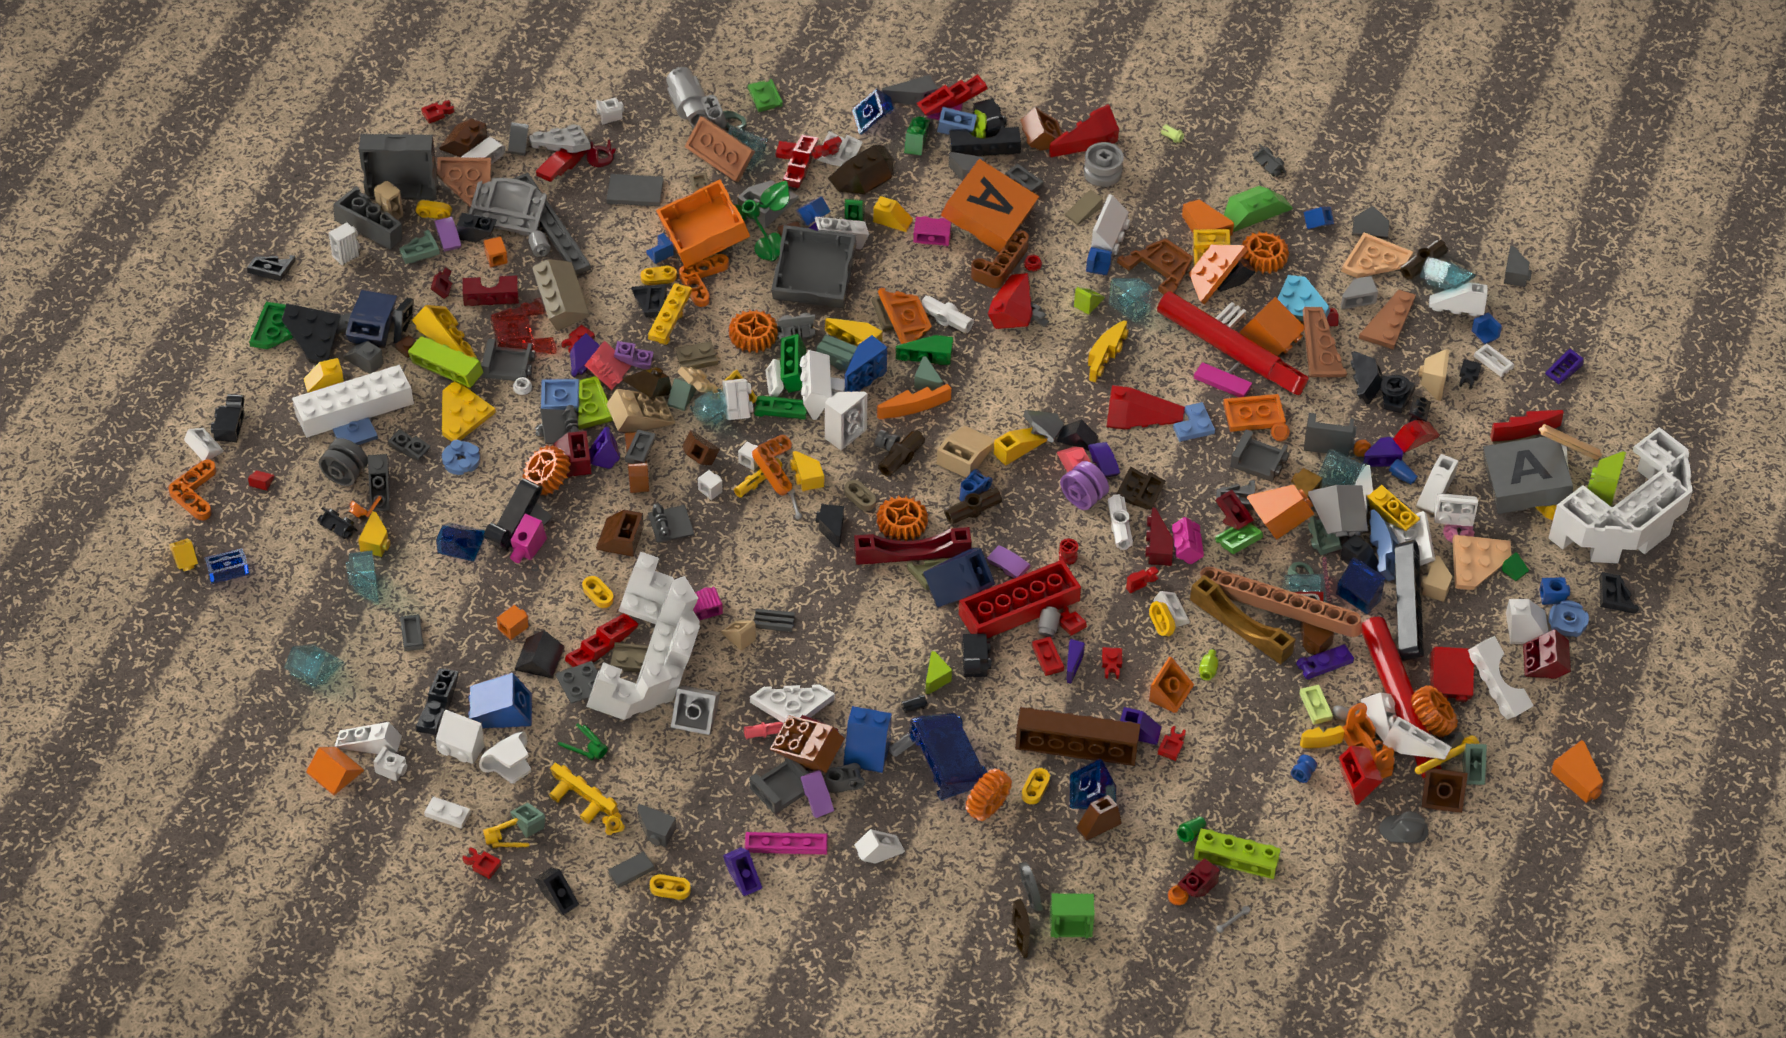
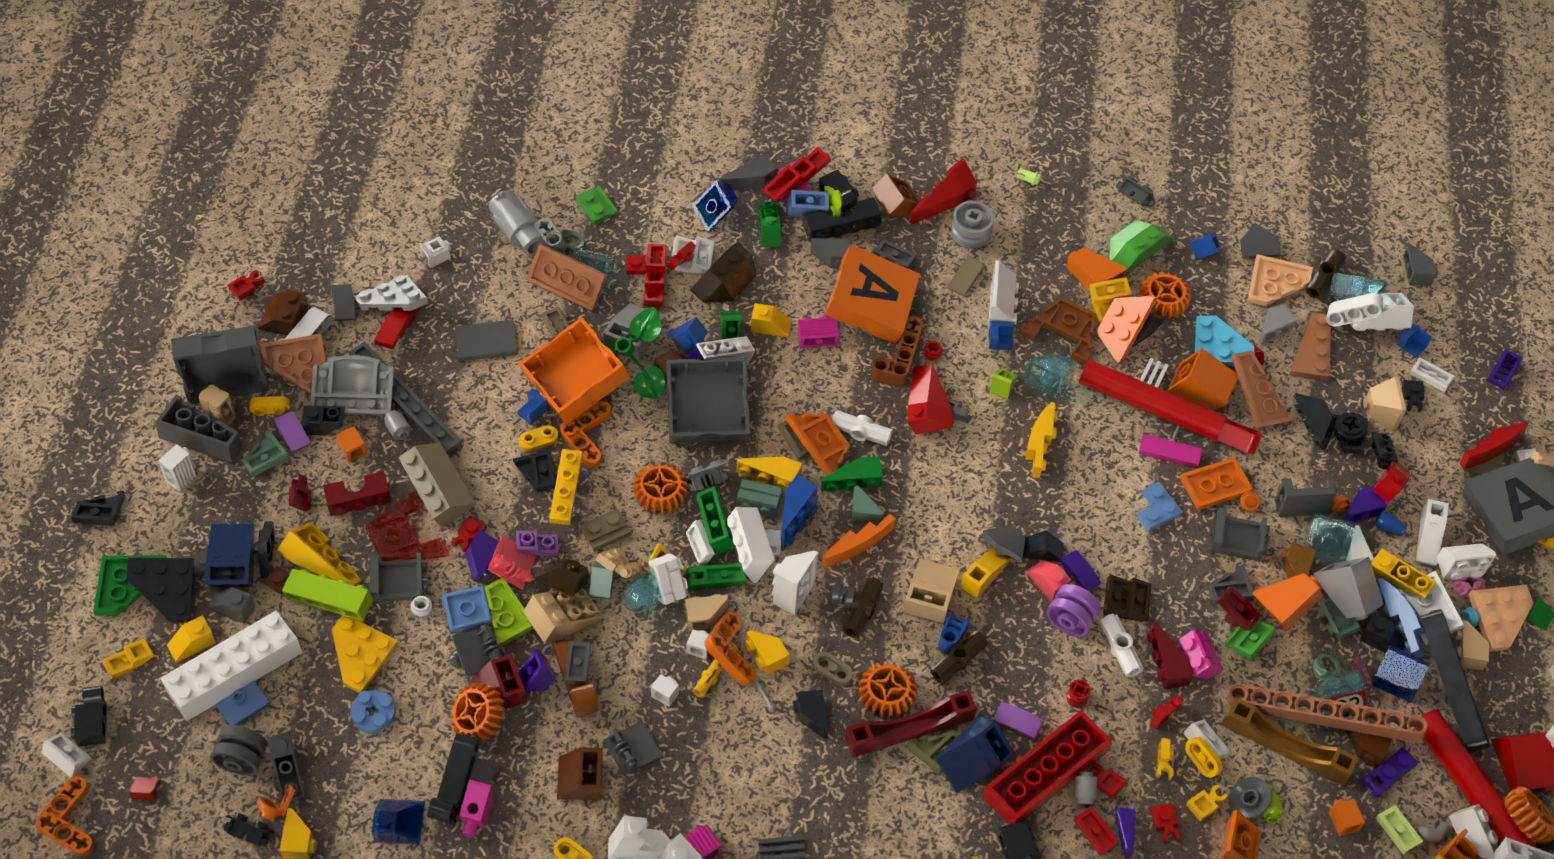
camera: 15 degrees left, 5 degrees up
dark grey slope [387,429,430,460] -> none
dark red piece [587,140,616,168] -> none
reddish brown slope [682,430,720,465] -> none
red wedge [1106,385,1185,430] -> none
none -> yellow slope [103,639,153,680]
none -> tan slope [685,594,728,631]
none -> yellow plate [1155,738,1174,780]
none -> yellow plate [1186,785,1228,822]
none -> dark grey dish [1229,777,1272,819]
none -> white beam [1326,293,1384,327]
none -> orange brick [1329,798,1365,836]
none -> medium azure plate [1459,607,1479,627]

